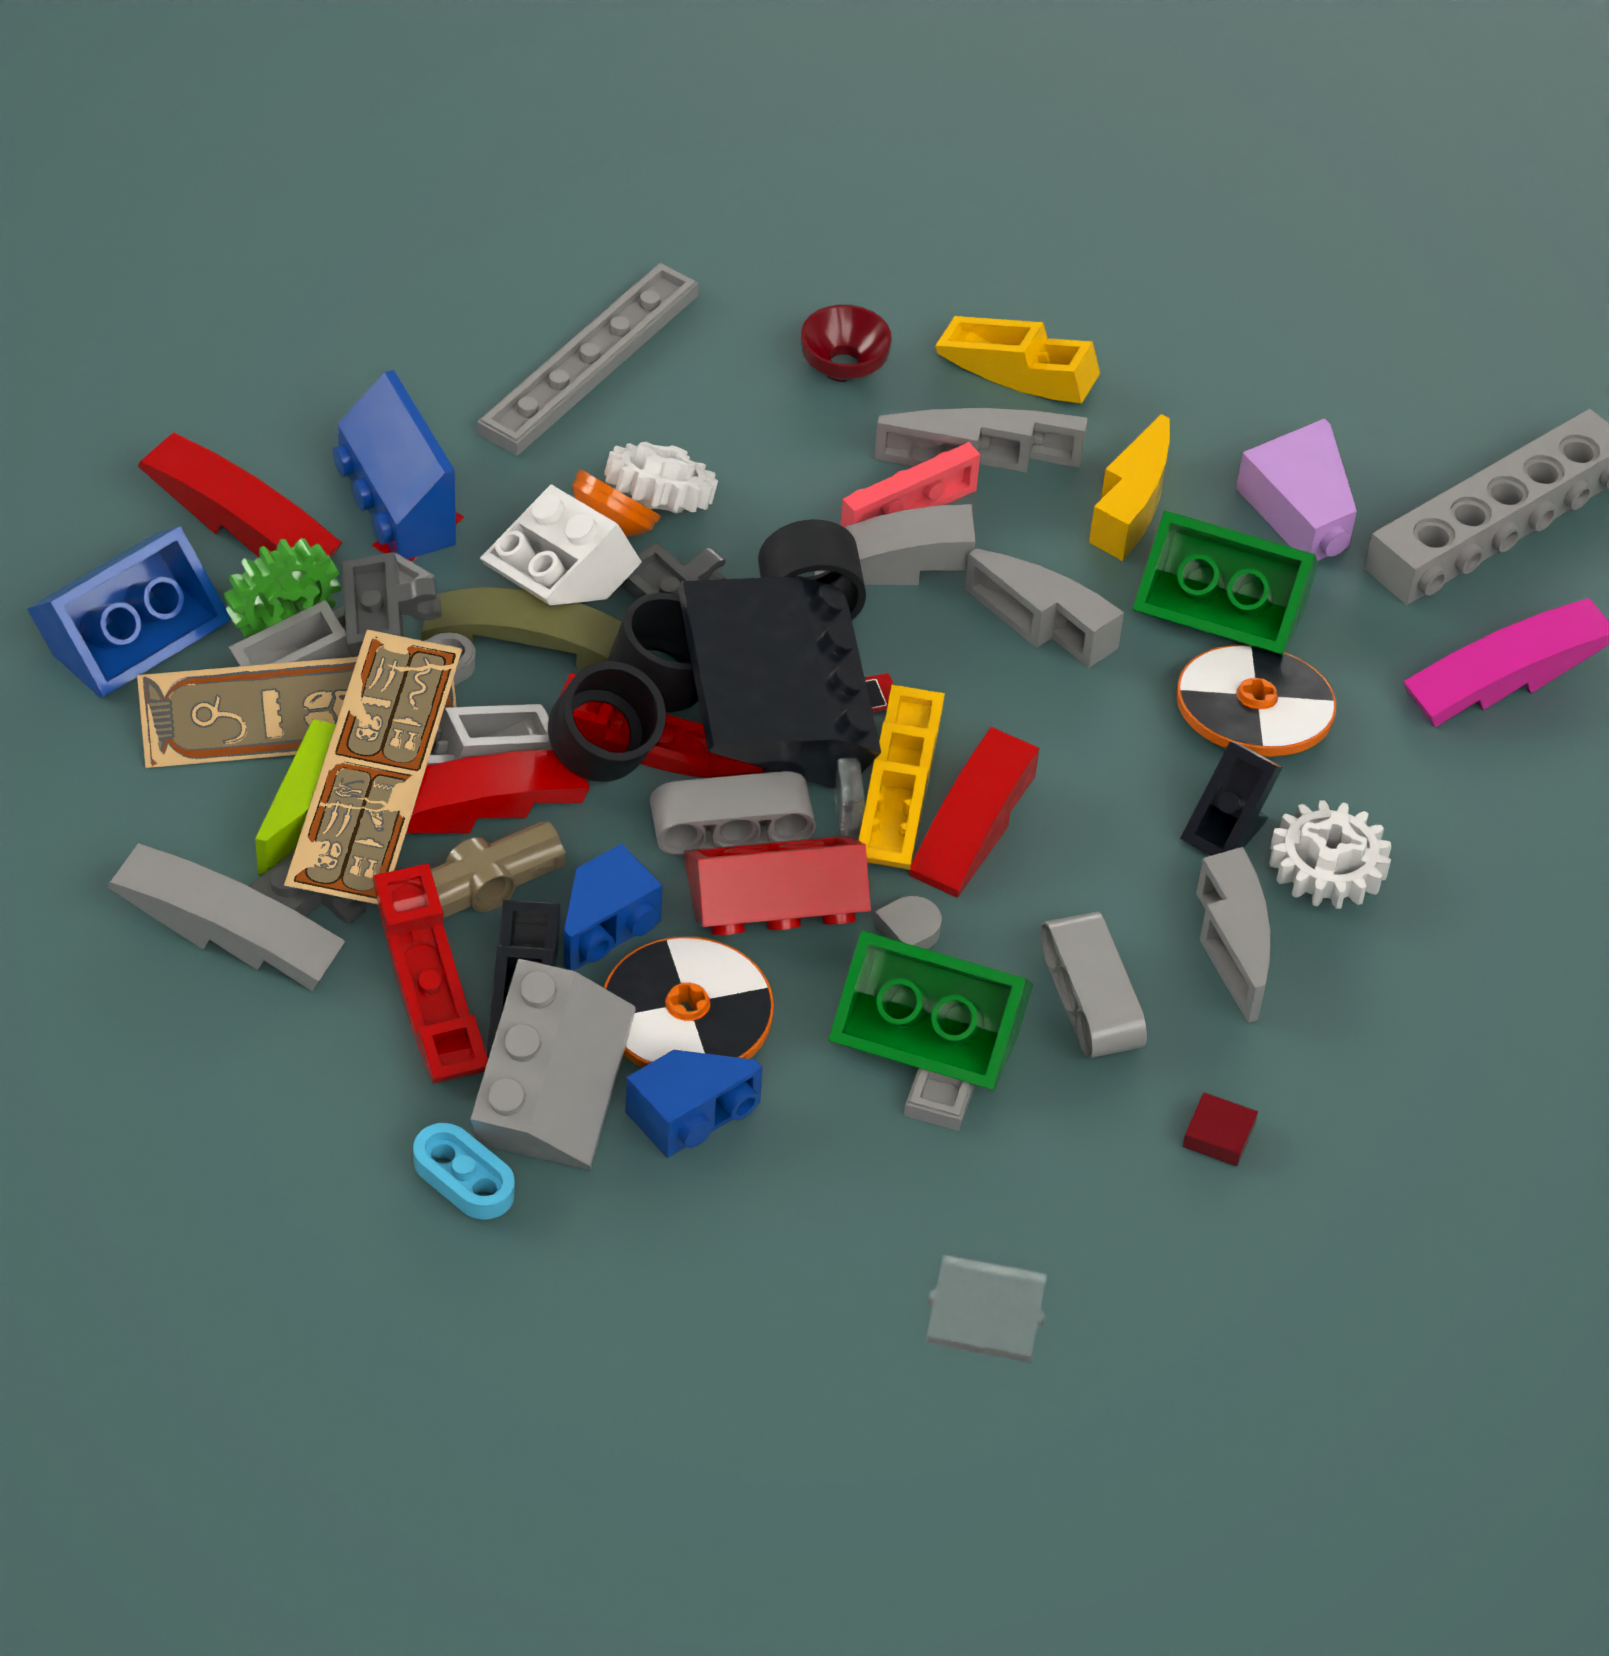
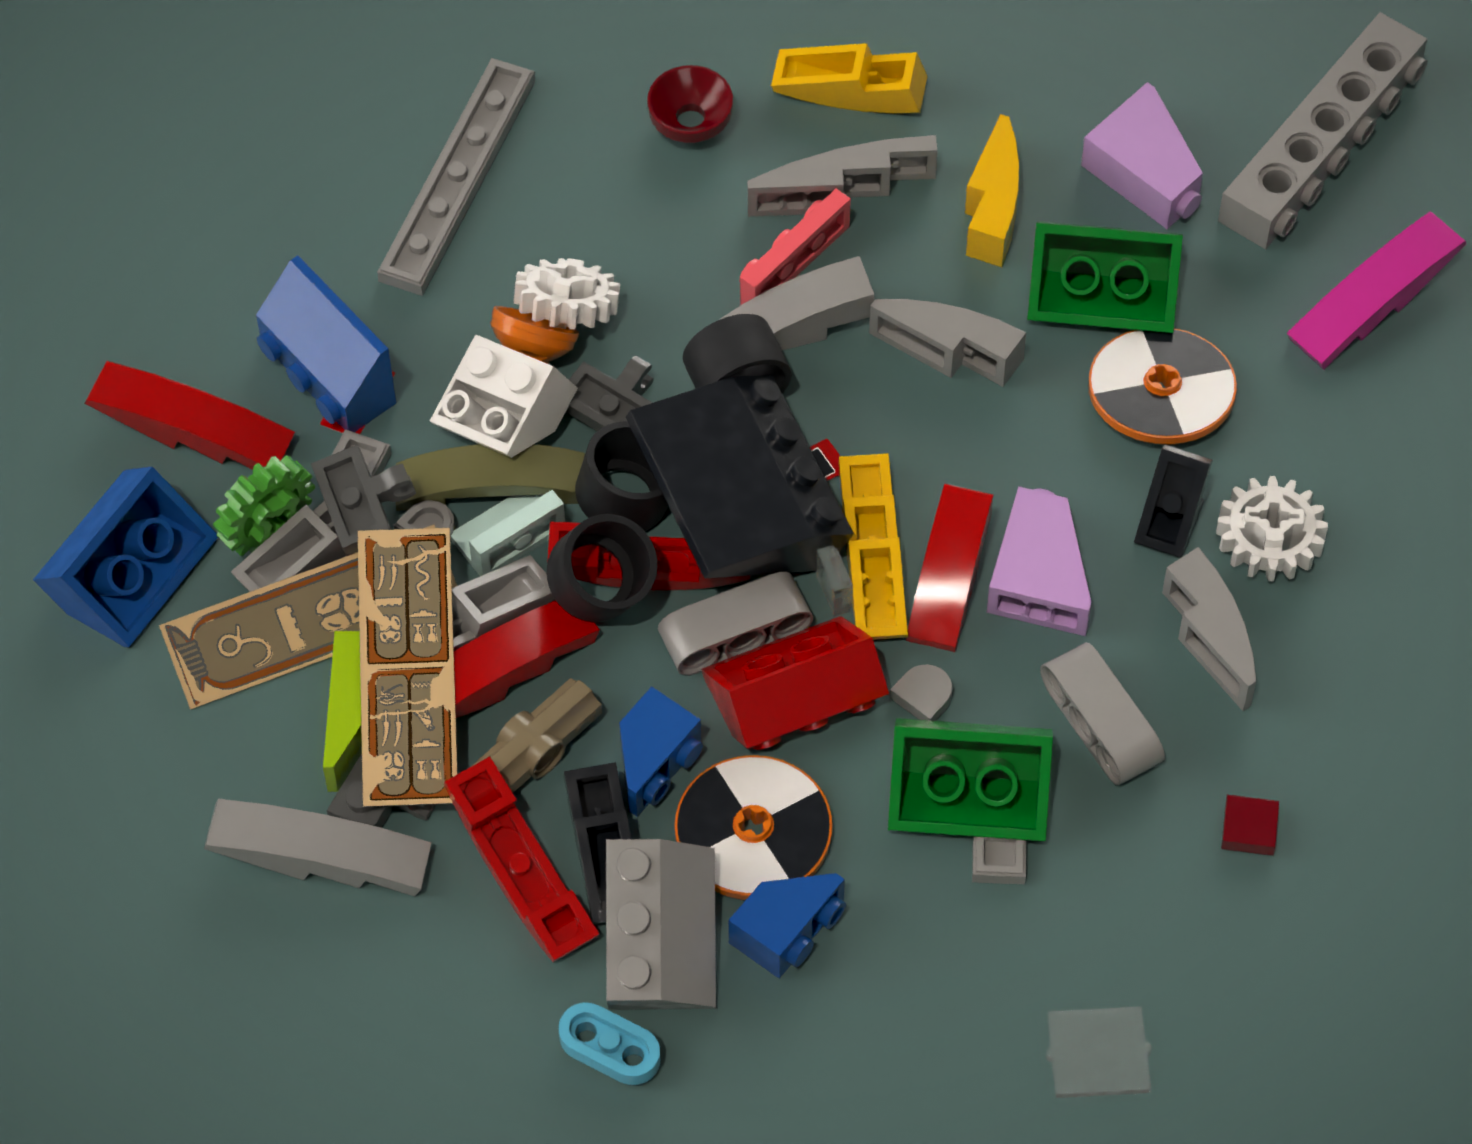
camera: 10 degrees left, 10 degrees up
none -> light aqua panel [451,490,565,576]
none -> lavender slope [987,486,1091,636]

